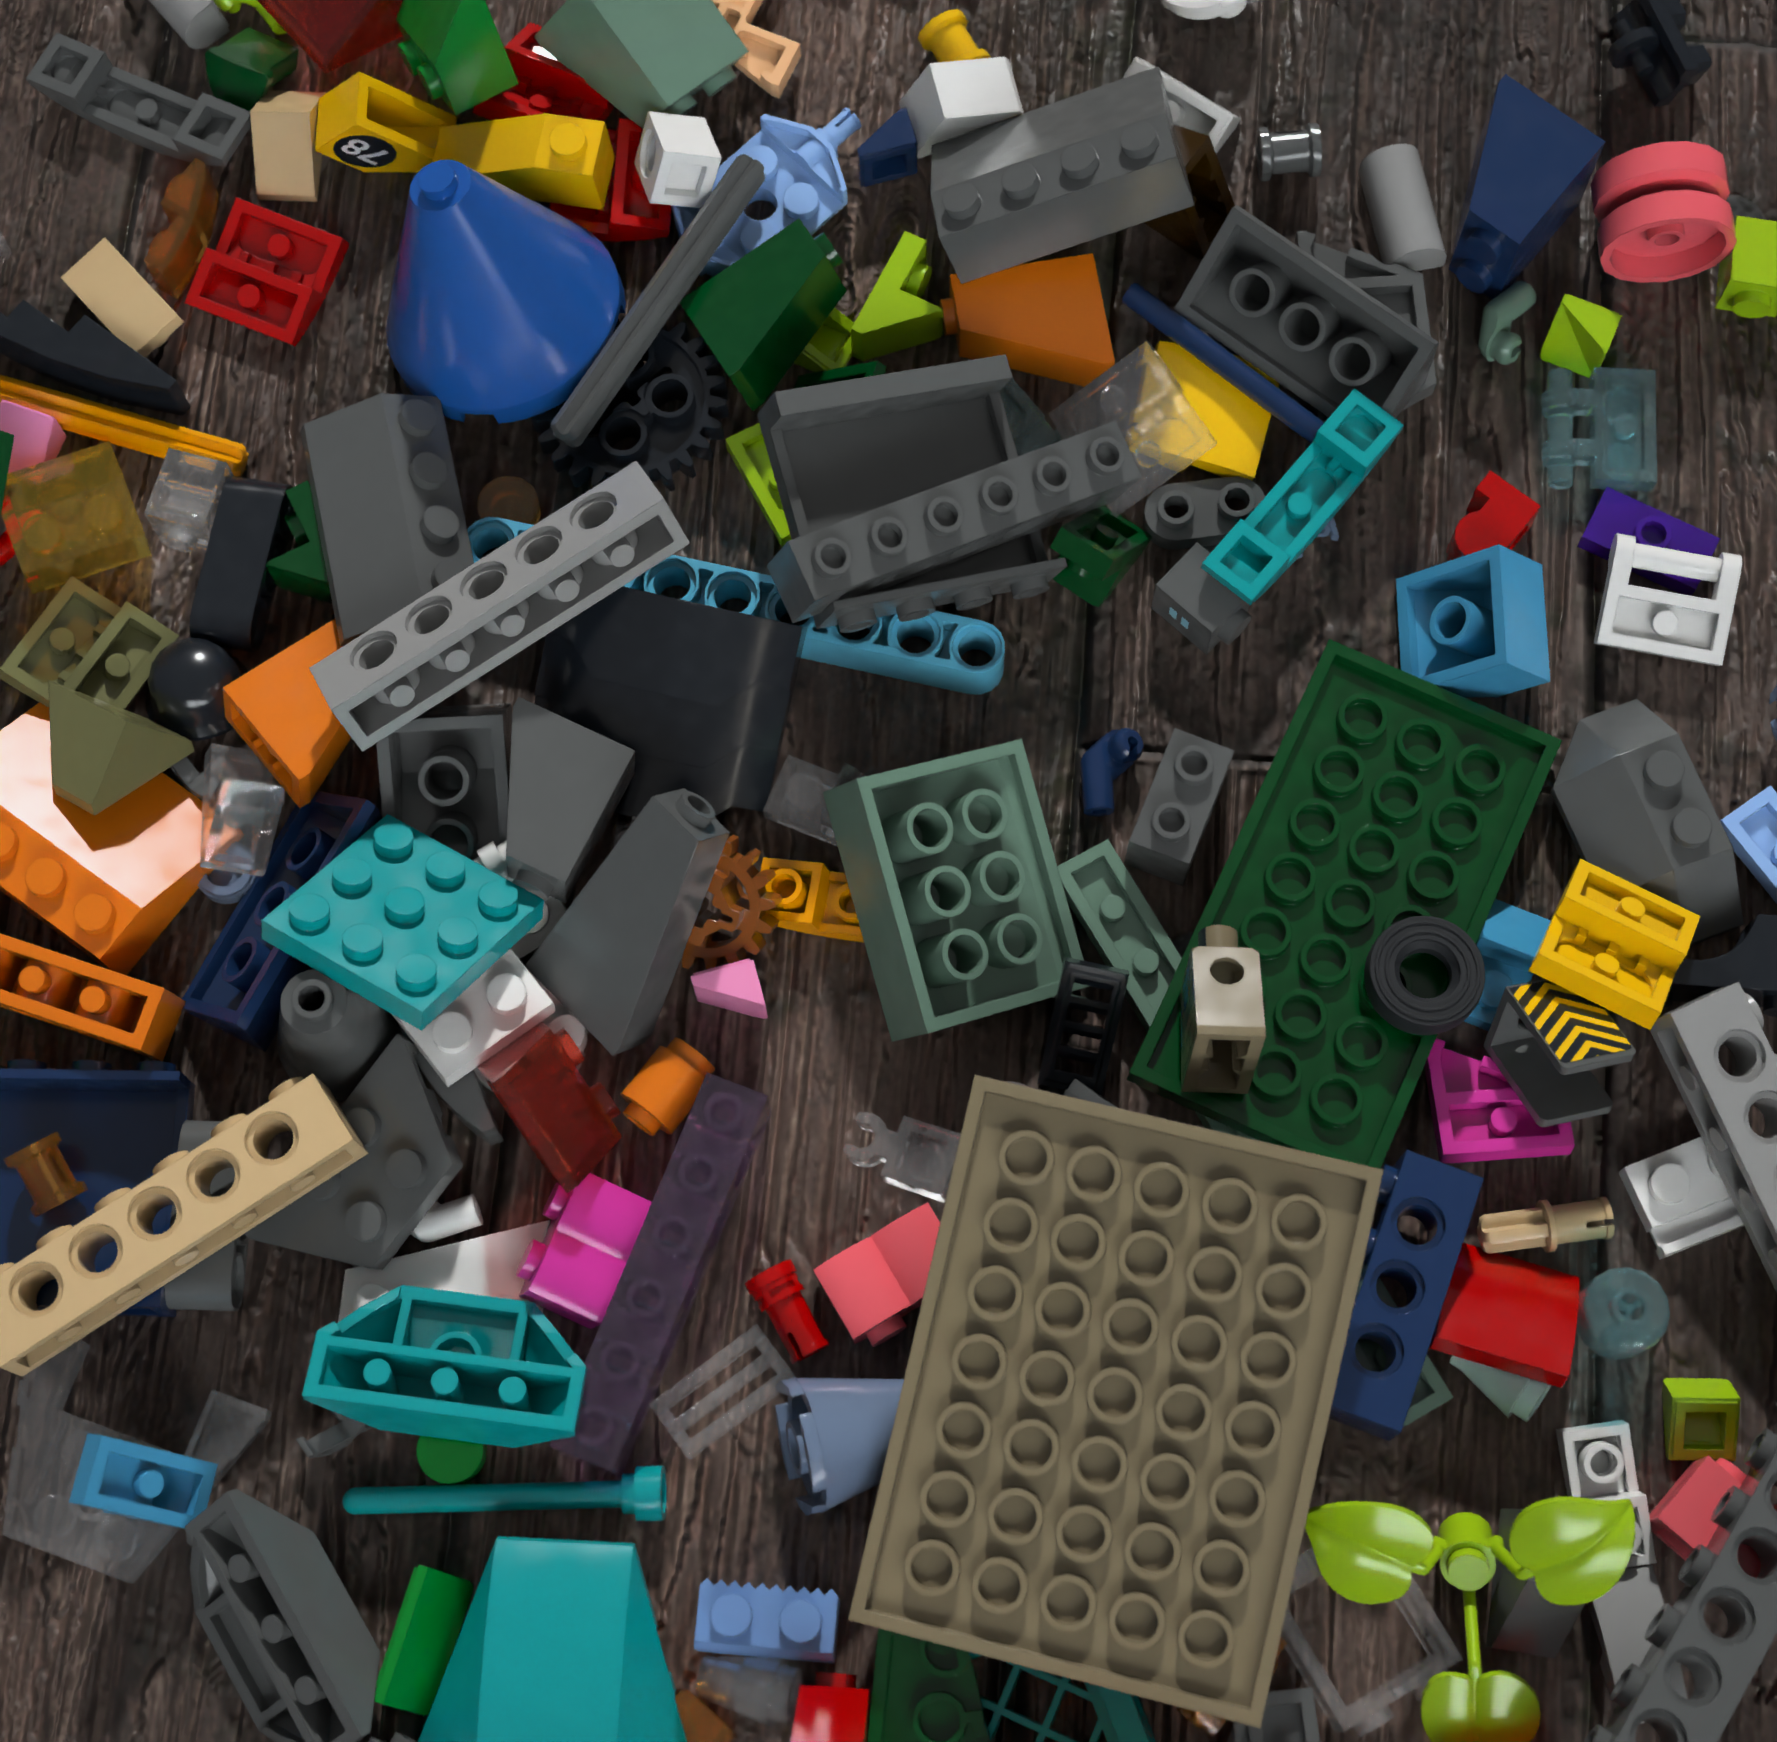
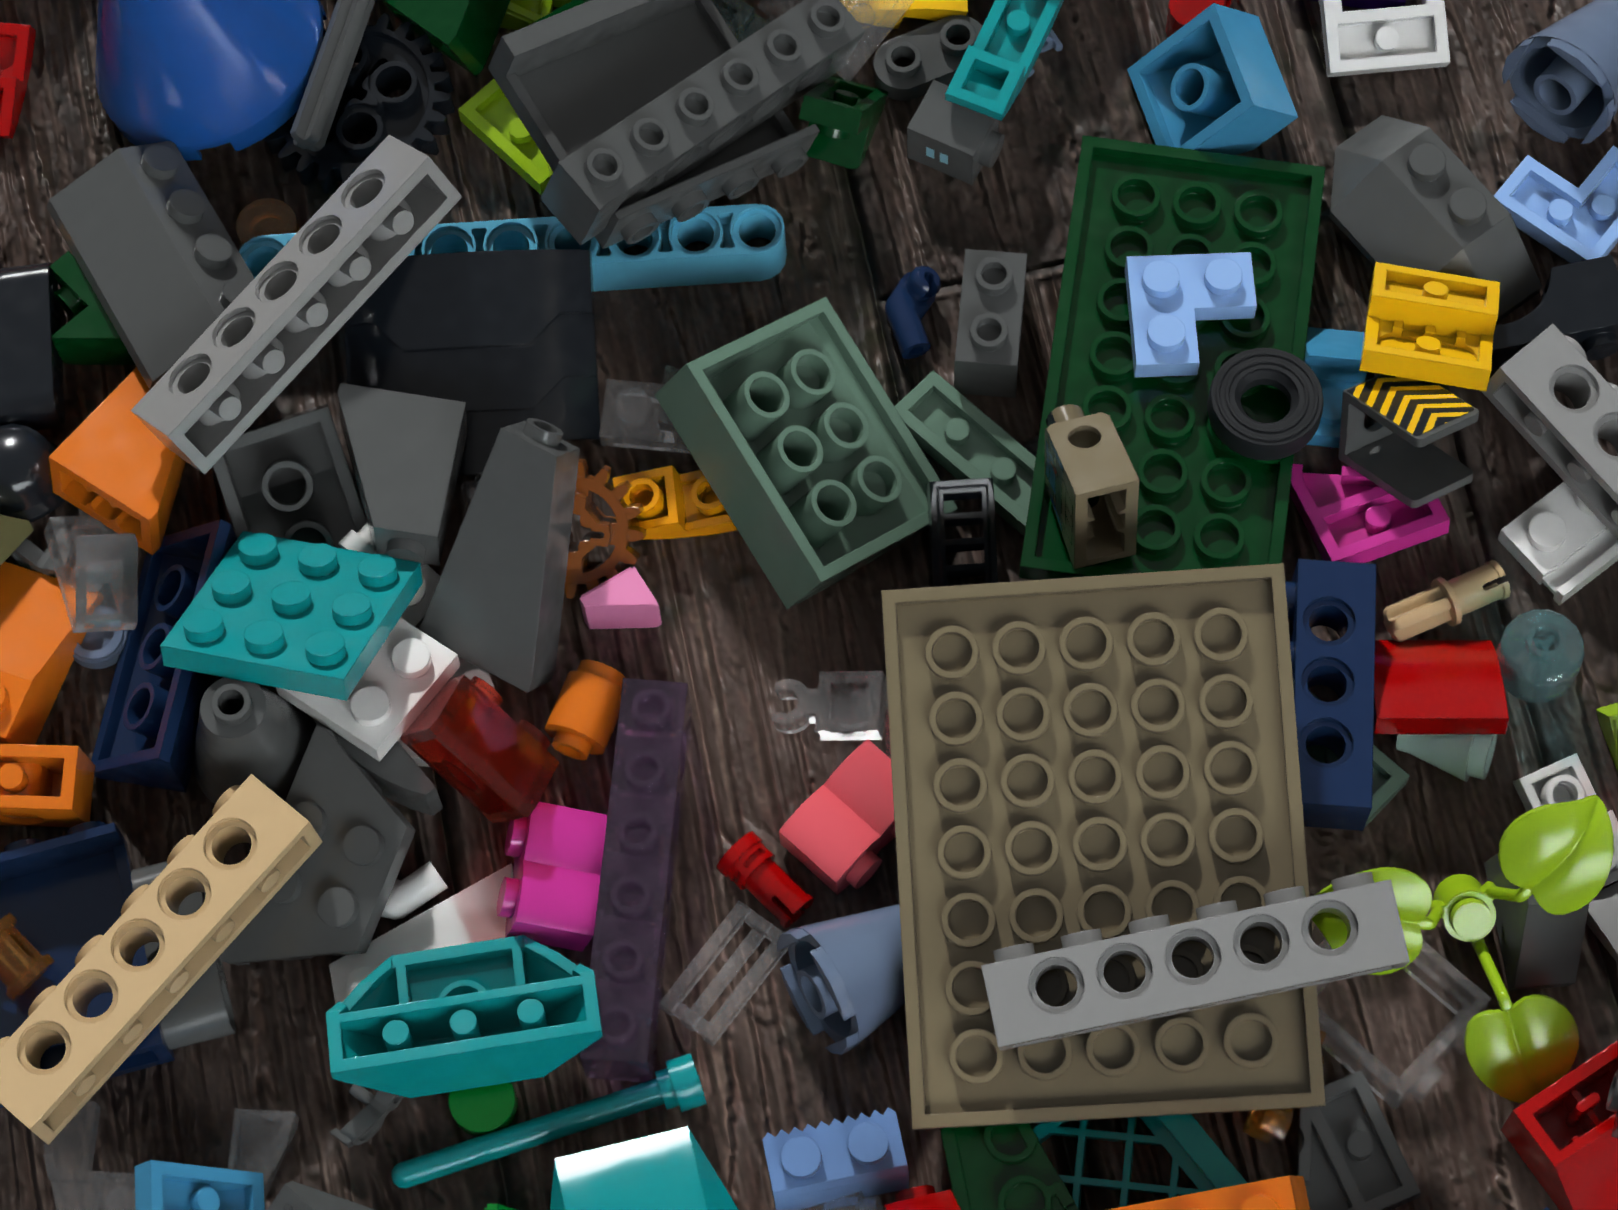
camera: 15 degrees left, 5 degrees down
none -> light grey brick [981,872,1410,1051]
none -> light blue plate [1125,252,1257,378]

